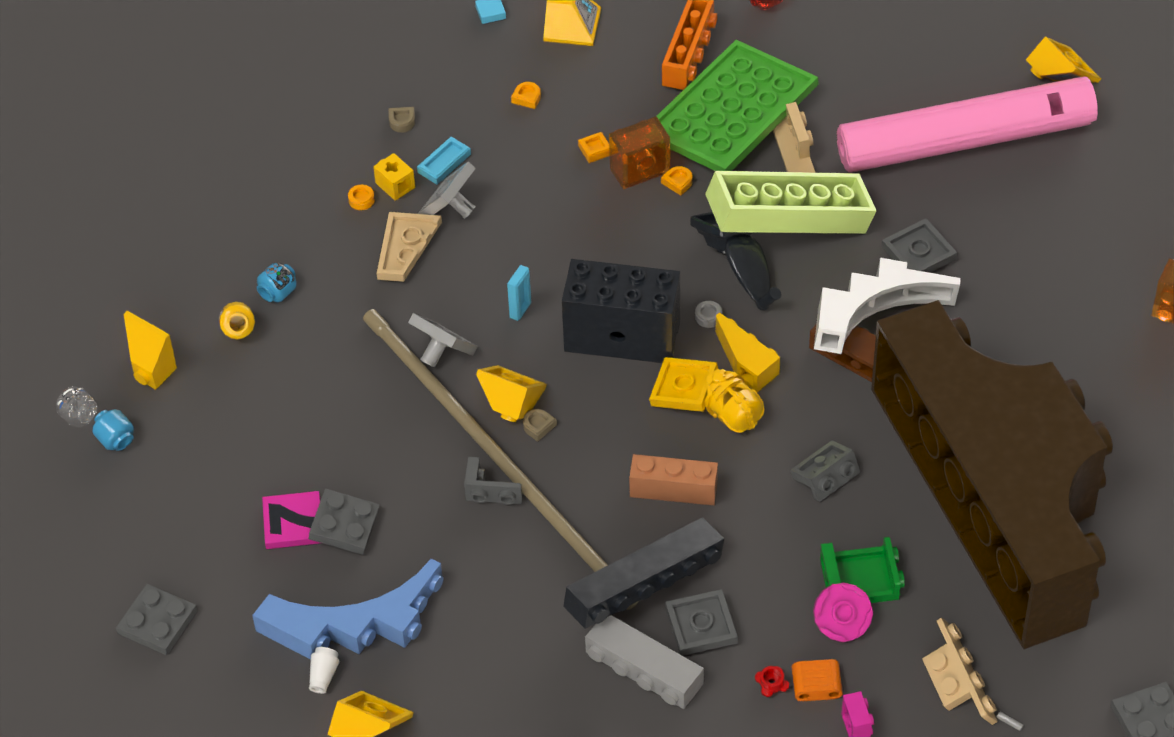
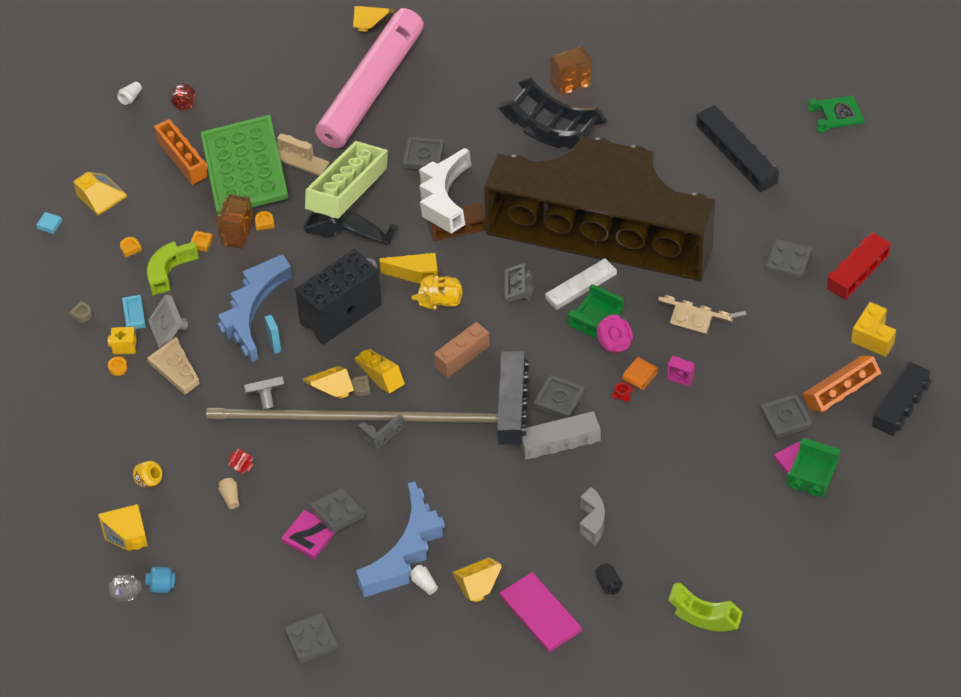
camera: 50 degrees left, 0 degrees up
dark azure head [257,263,297,302] -> none
yellow plate [649,357,719,412] -> none
none -> lime arch [147,241,199,296]
none -> medium blue arch [217,254,293,362]
none -> tan cone [218,478,240,509]
none -> red gear [228,448,254,474]
none -> yellow slope [354,349,405,394]
none -> black fence [498,77,607,150]
none -> white plate [545,259,617,310]

